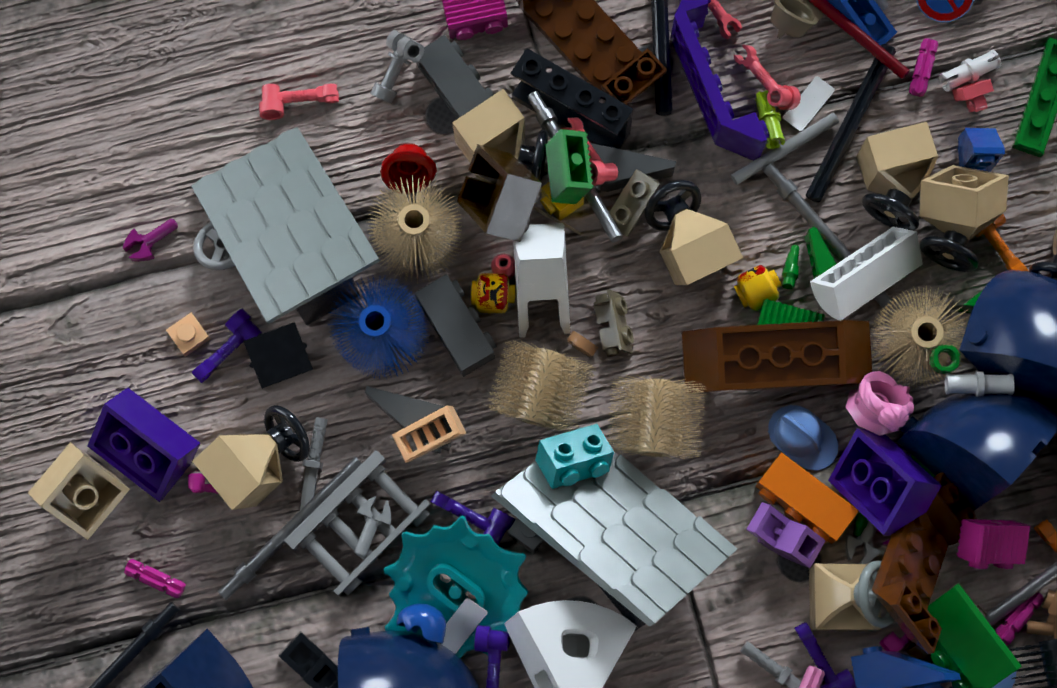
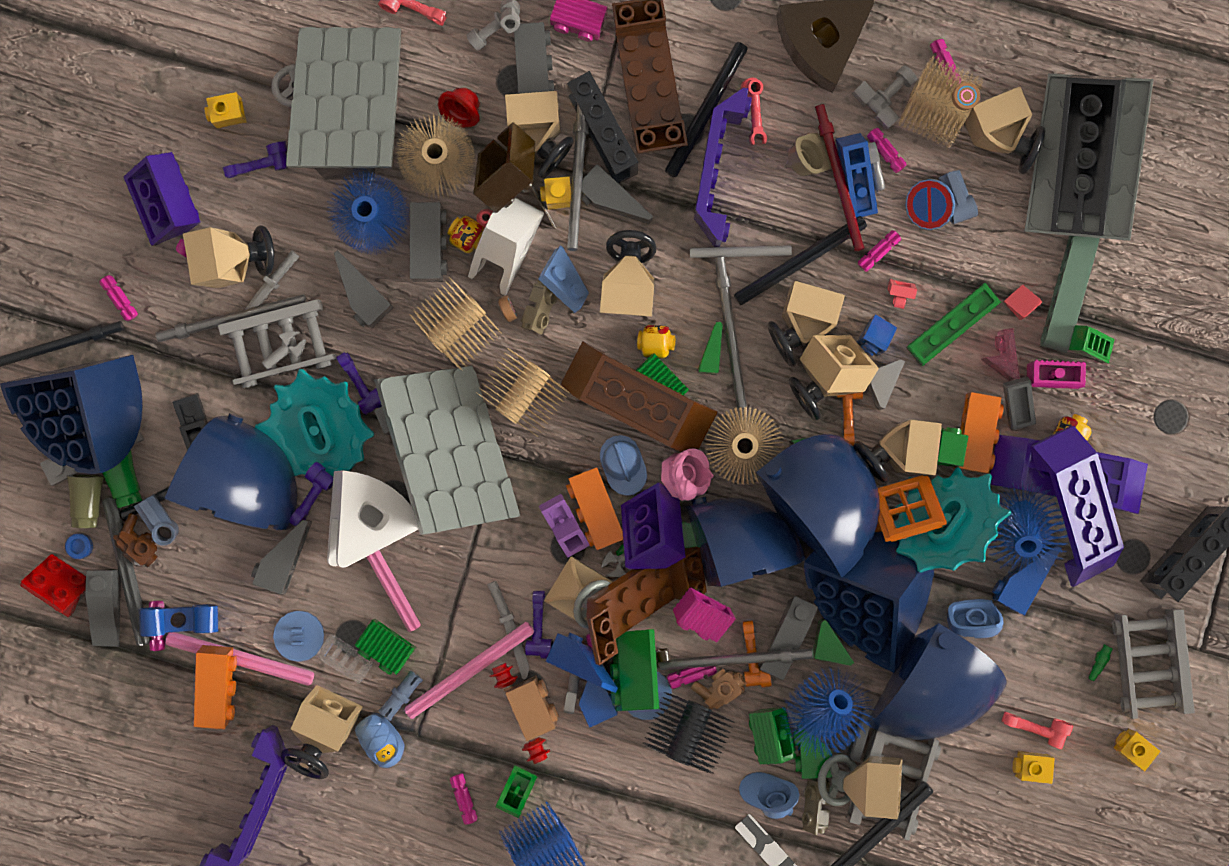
camera: 30 degrees right, 10 degrees up
tan piece [28,442,130,540] -> none
magenta bar [123,218,178,262] -> none
light nougat plate [166,312,211,357] -> none
black piece [243,322,313,389] -> none
light nougat slope [392,405,466,463] -> none
blue hair [396,603,446,644] -> none
white sticker [442,598,488,654] -> none
teal brick [535,423,614,489] -> none
green brick [545,129,594,204] -> none
coral brick [561,117,618,186] -> none
dark tan hinge [609,169,661,237] -> none
coral brick [734,45,801,110] -> none
lime axle [755,90,785,149] -> none
green piece [782,245,799,290] -> none
white sticker [783,76,835,131] -> none
white brick [810,227,923,321] -> none
green axle [928,344,960,374] -> none
white pin [939,50,1001,92] -> none
white pin [945,371,1014,397] -> none
none -> yellow brick [204,92,247,128]
none -> medium blue wing [538,245,589,313]
none -> light grey slope [868,360,905,410]

